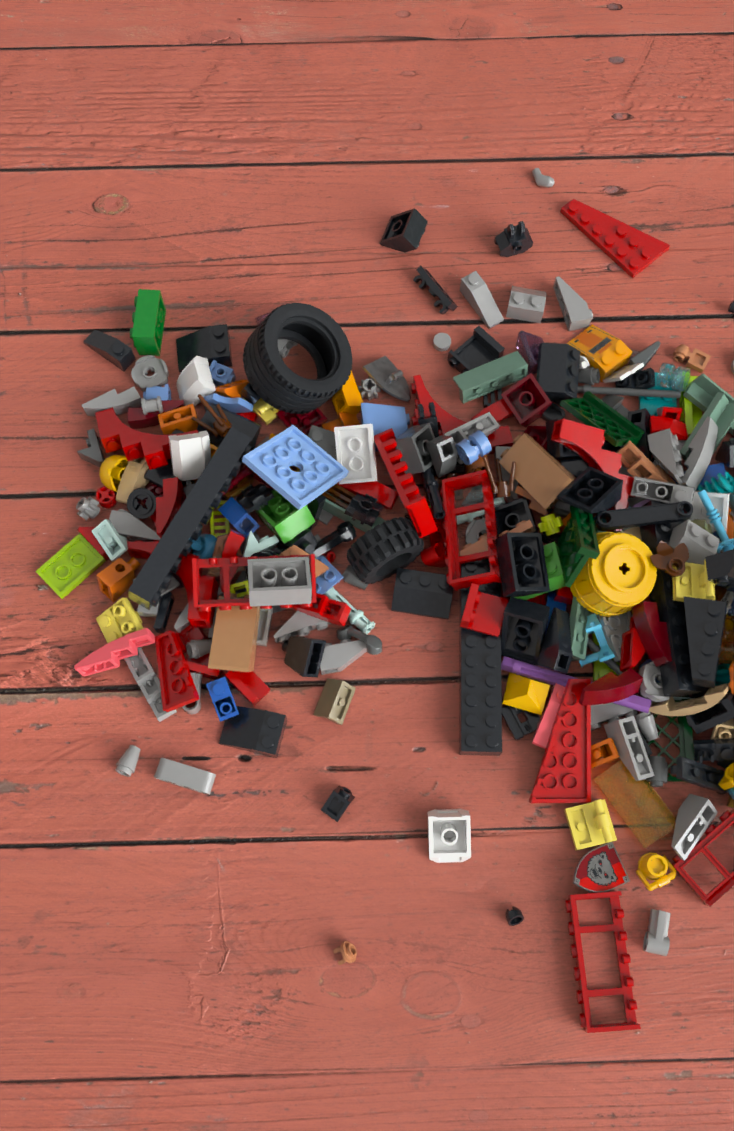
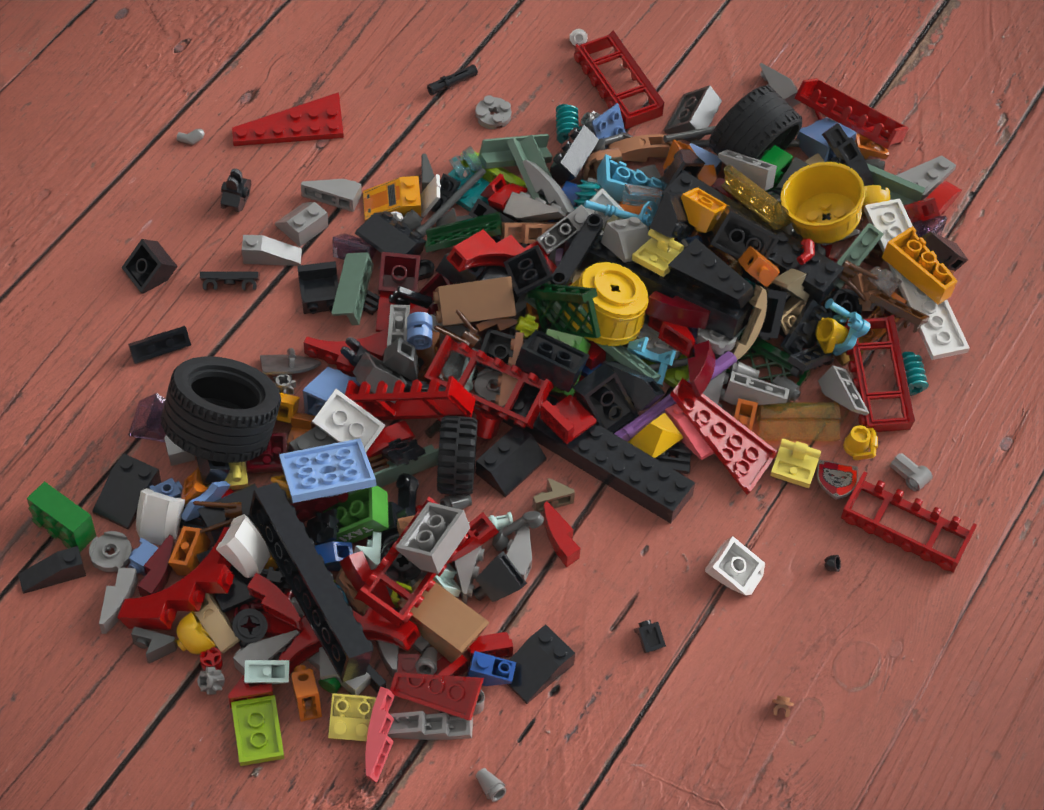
camera: 60 degrees left, 15 degrees down
light grey bush [141,396,163,415] -> none
light grey beam [154,758,216,795] -> none
dark tan panel [313,678,356,725] -> none
light grey tile [433,333,451,351] -> none
reddish brown plate [650,541,689,577] -> none
nougat plate [673,344,711,373] -> none
none -> black plate [128,326,191,364]
none -> black tile [389,286,433,308]
none -> light aqua slope [433,563,461,597]
none -> dark tan slope [532,478,575,512]
none -> red slope [543,501,581,567]

